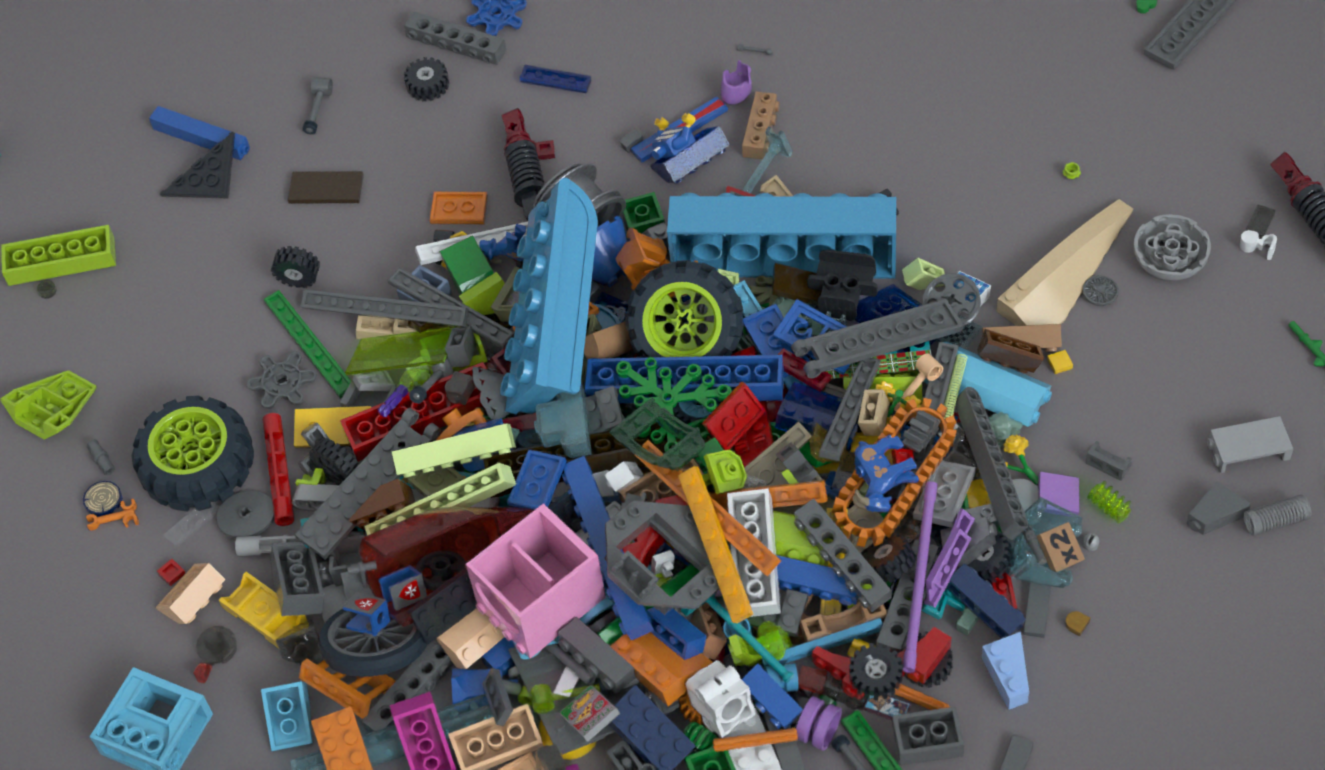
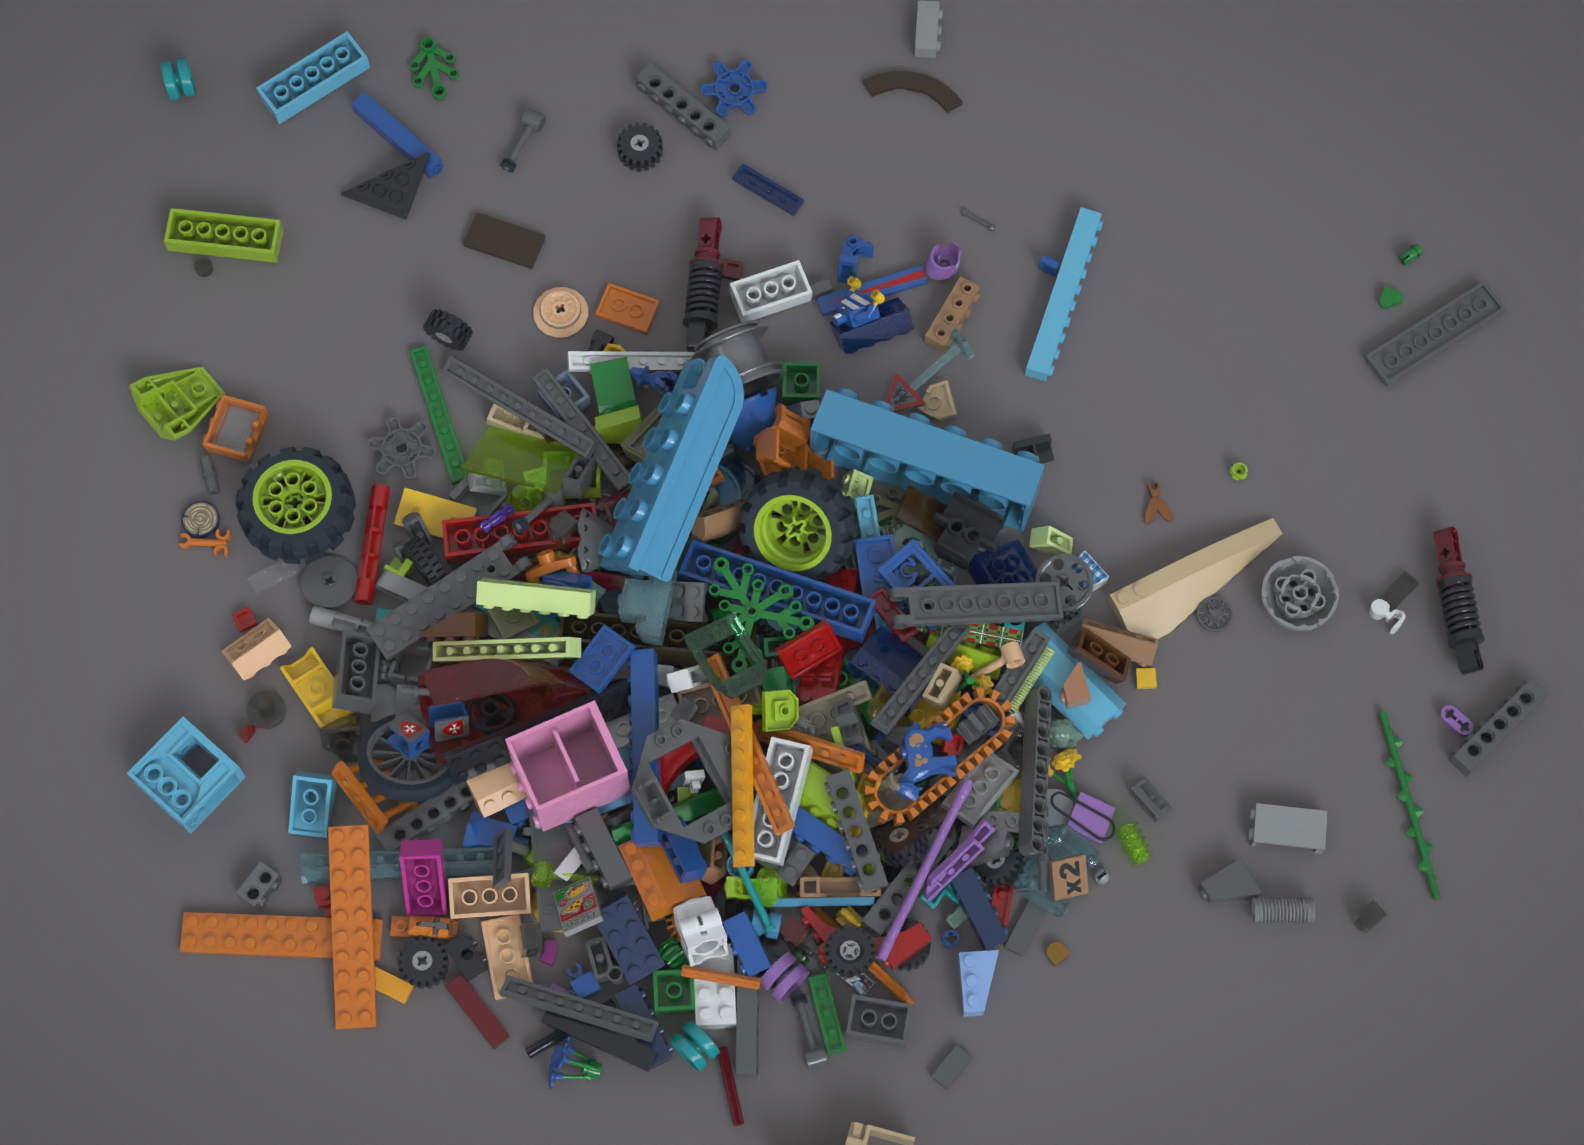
camera: 10 degrees right, 15 degrees up
none -> window [202,395,269,464]
none -> medium azure brick [256,31,370,124]
none -> green plant [409,37,459,100]
none -> light nougat piece [533,287,588,338]
none -> white brick [728,260,813,323]
none -> blue tile [837,234,874,283]
none -> blue bush [942,929,960,949]
none -> medium azure brick [1025,207,1104,382]
none -> blue plate [1038,255,1060,277]
none -> black piece [1050,791,1115,841]
none -> nougat slope [1059,662,1091,709]
none -> dark orange piece [1144,481,1173,524]

